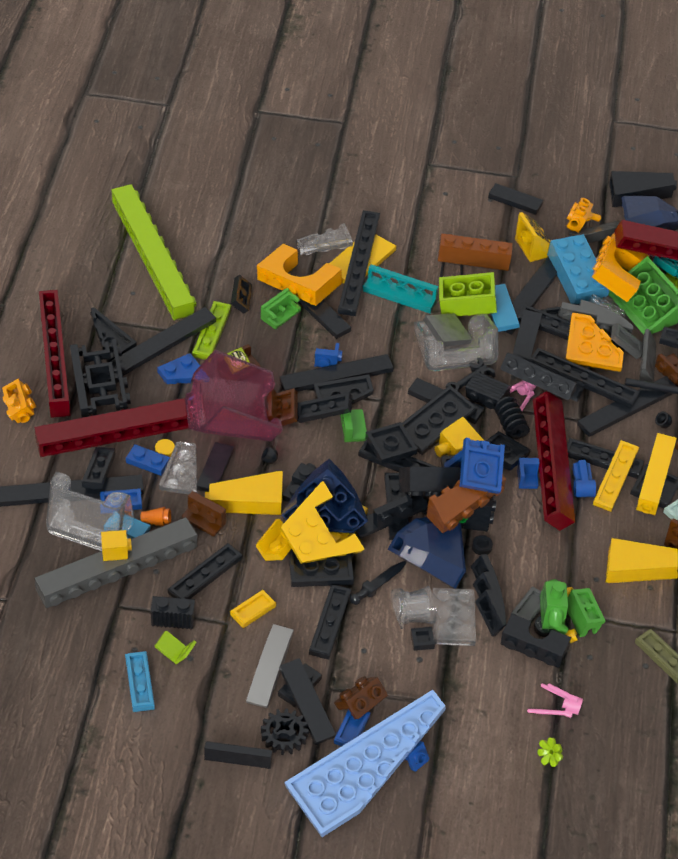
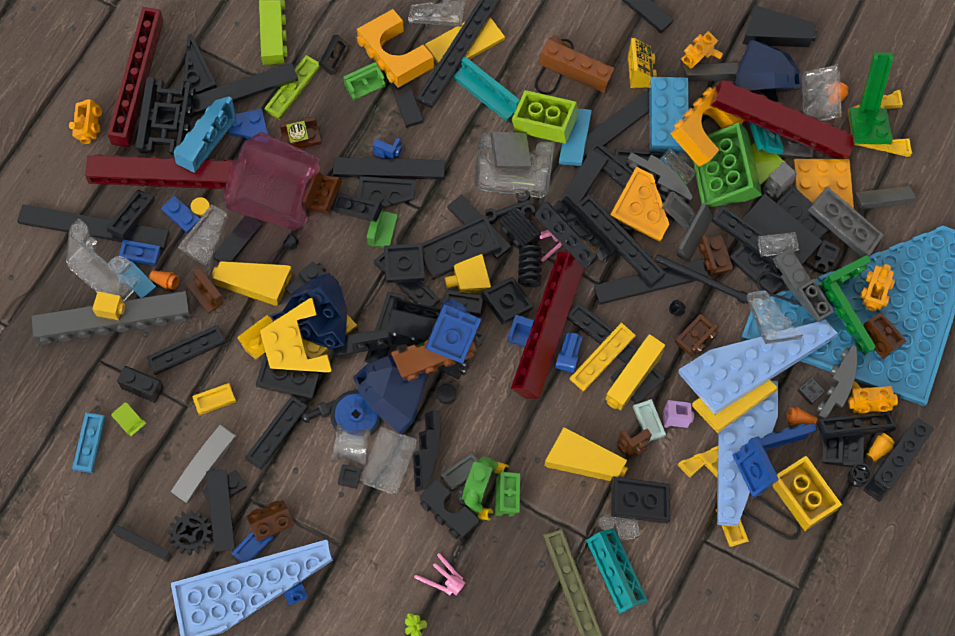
camera: 20 degrees right, 20 degrees up
none -> dark azure wedge [174,97,236,173]
none -> blue wheel [330,390,381,440]

